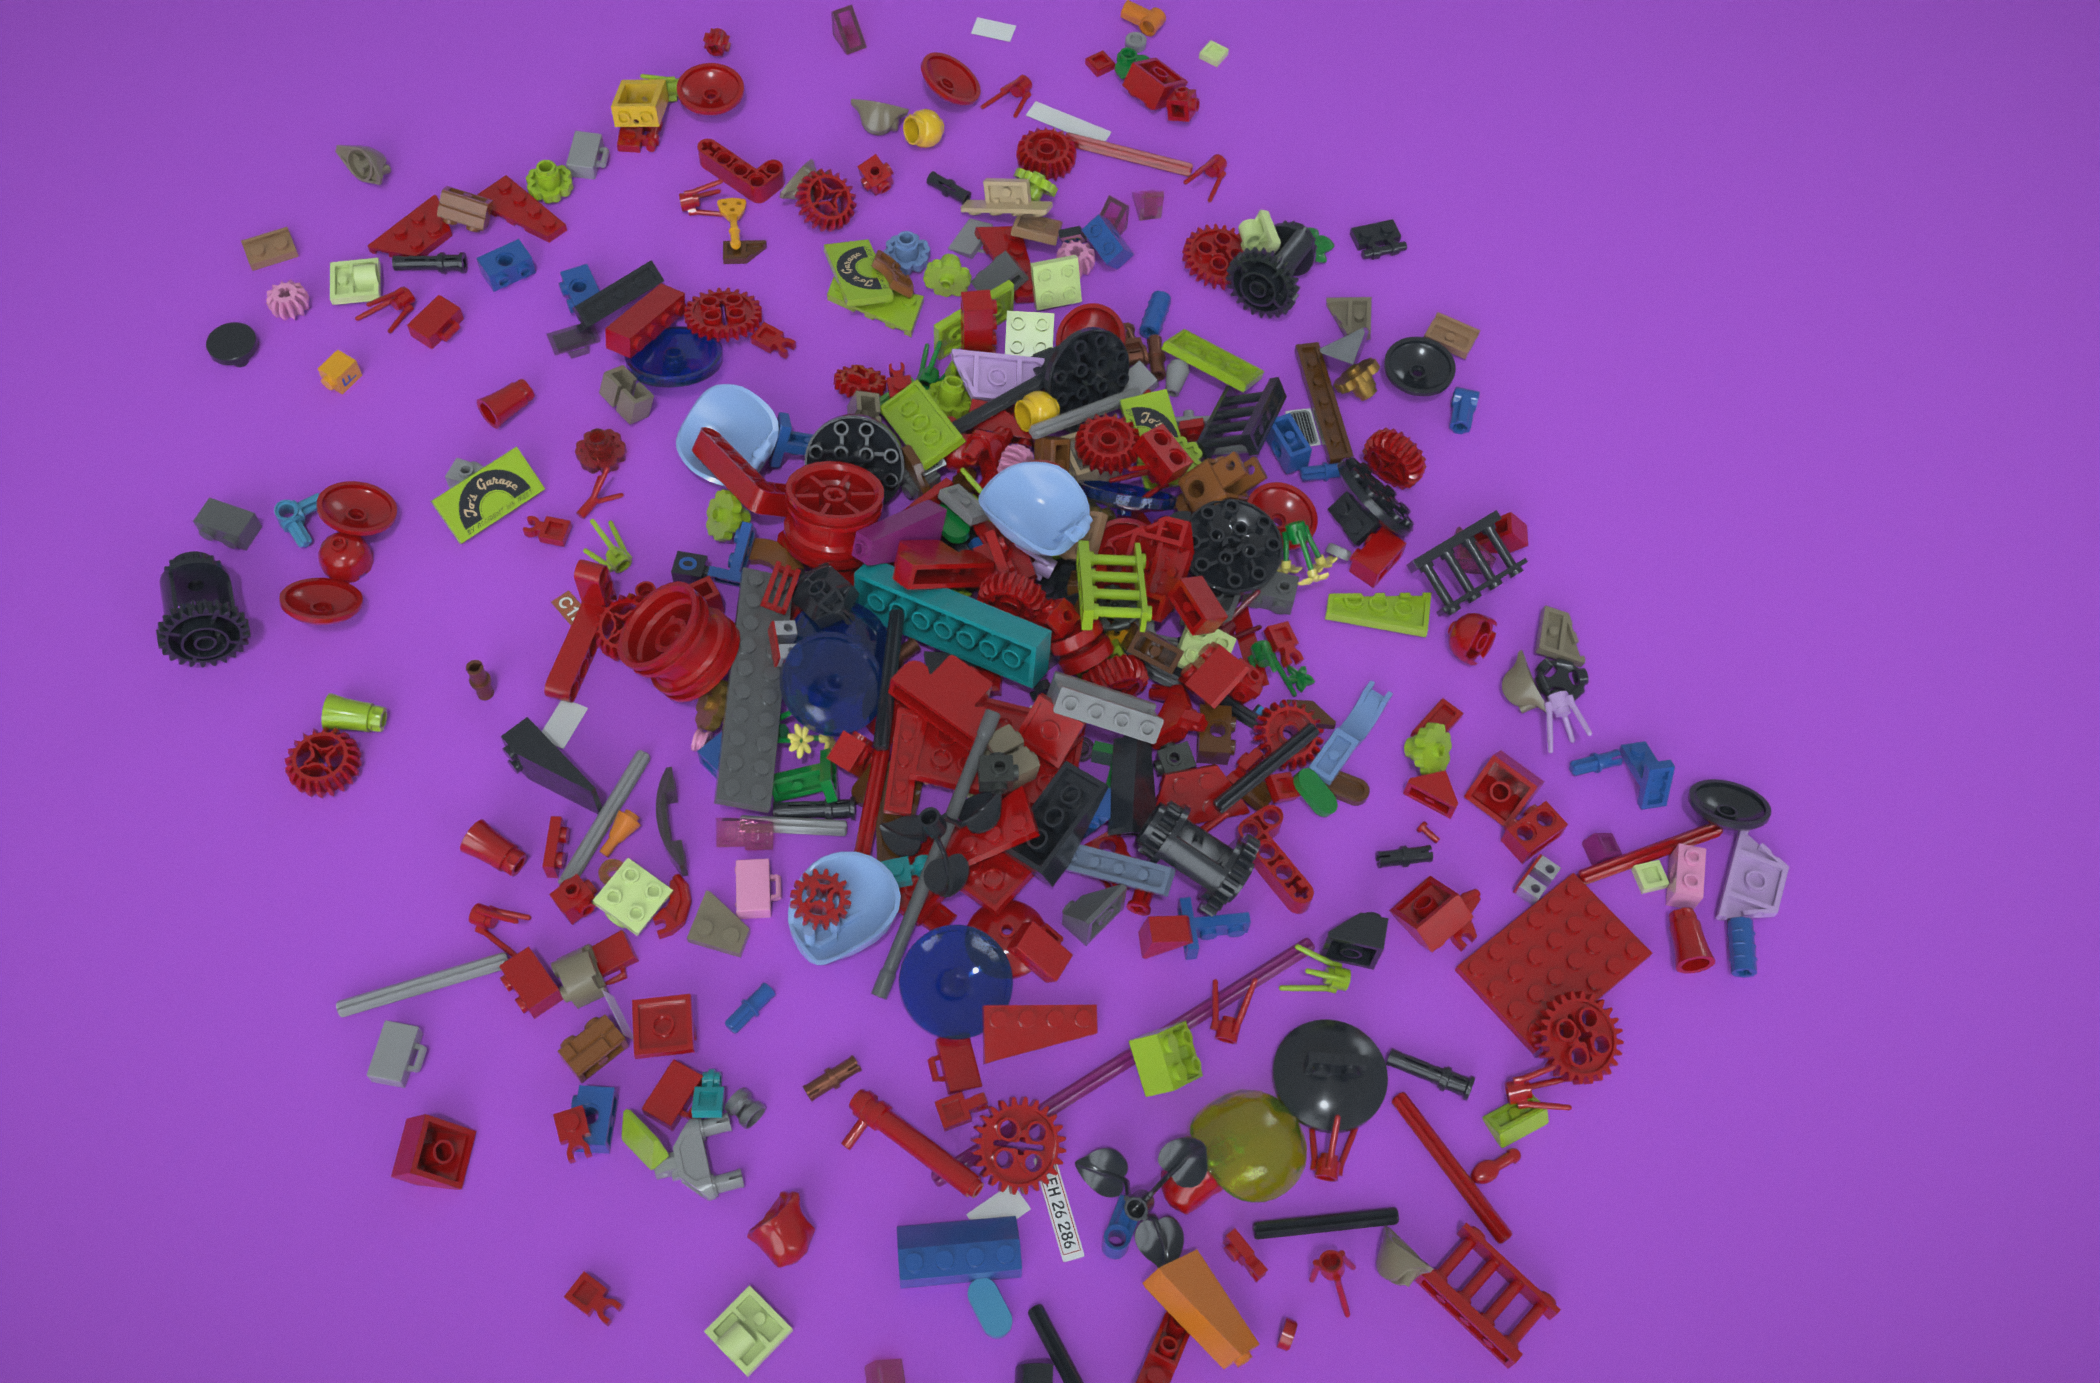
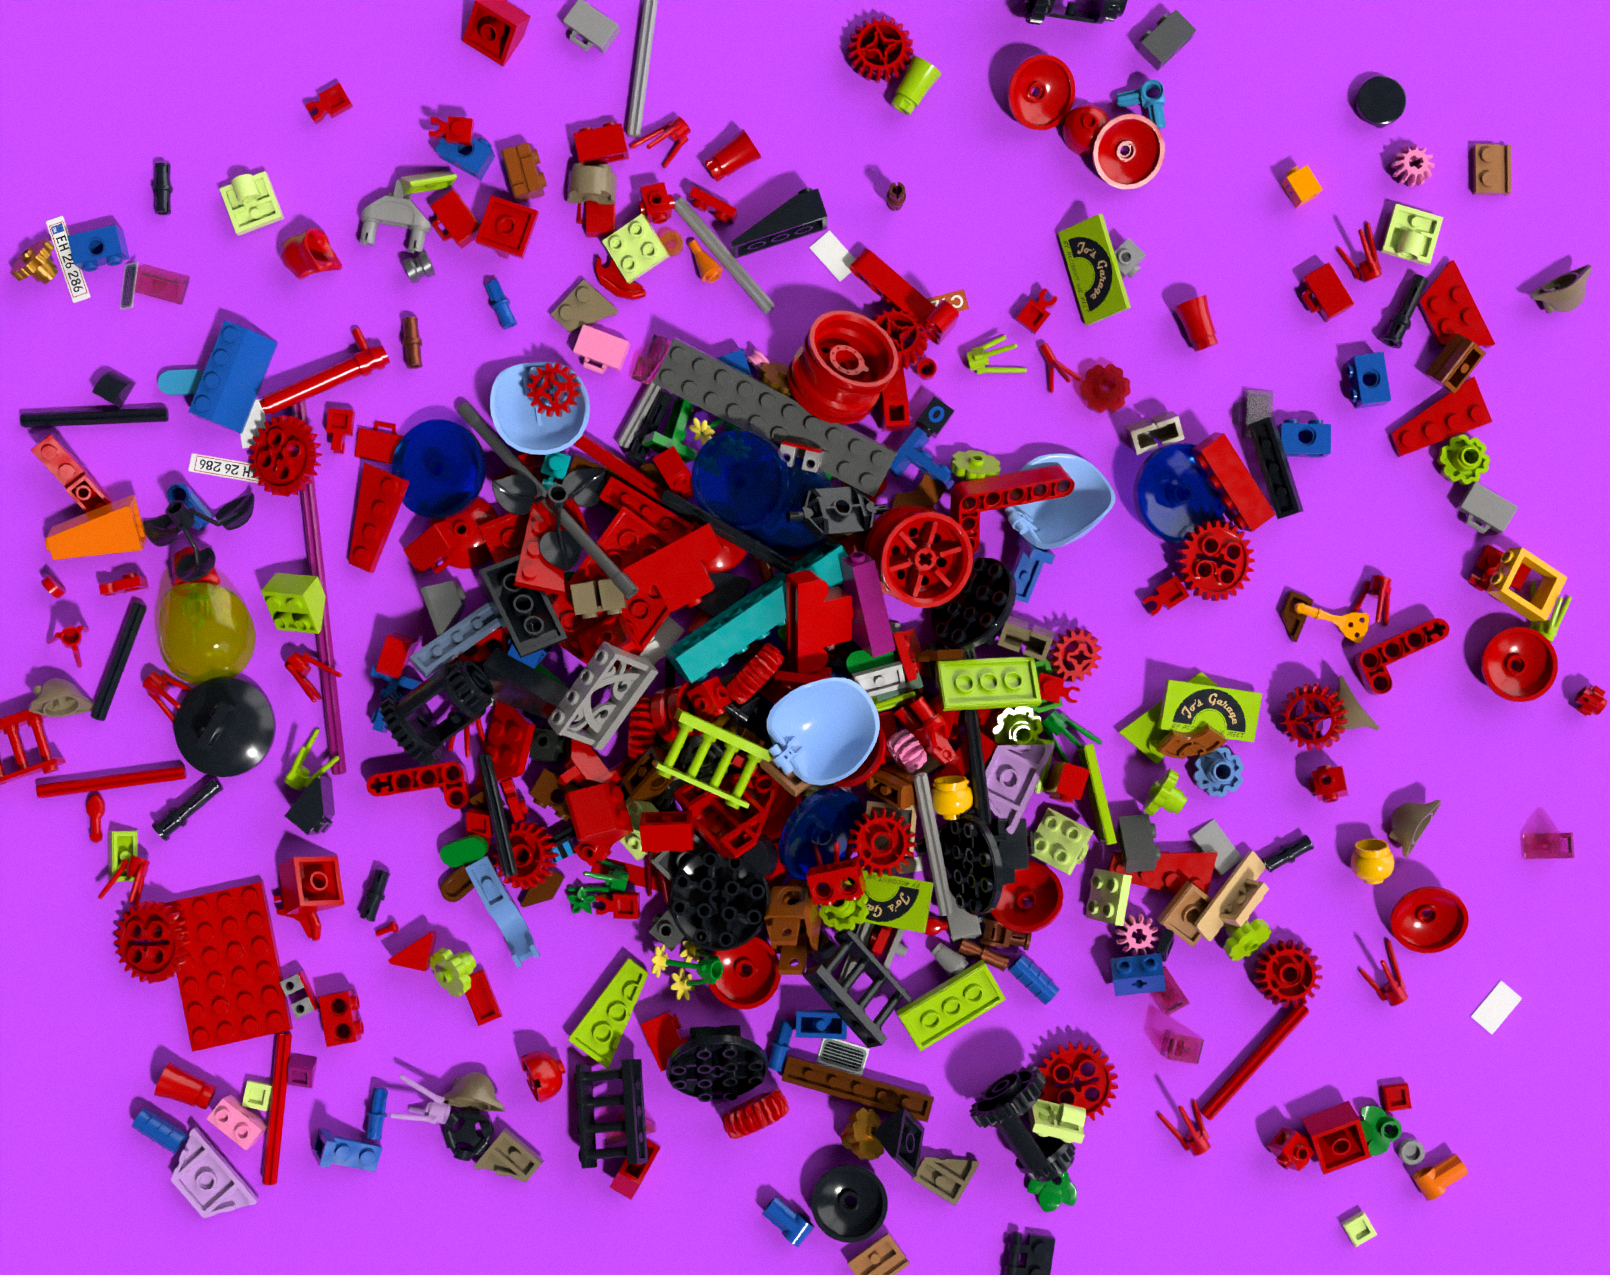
camera: 120 degrees right, 25 degrees up
sticker [601,989,633,1040] -> none
clear smoke slope [656,767,689,876] -> none
teal plate [691,1069,725,1118] -> none
red tile [760,561,801,615] -> none
pearl dark grey brick [978,752,1019,795] -> none
white sticker [1026,101,1112,141] -> none
light grey tile [1325,542,1352,561] -> none
red slope [1464,750,1545,827] -> none
black dish [1688,779,1771,831] -> none

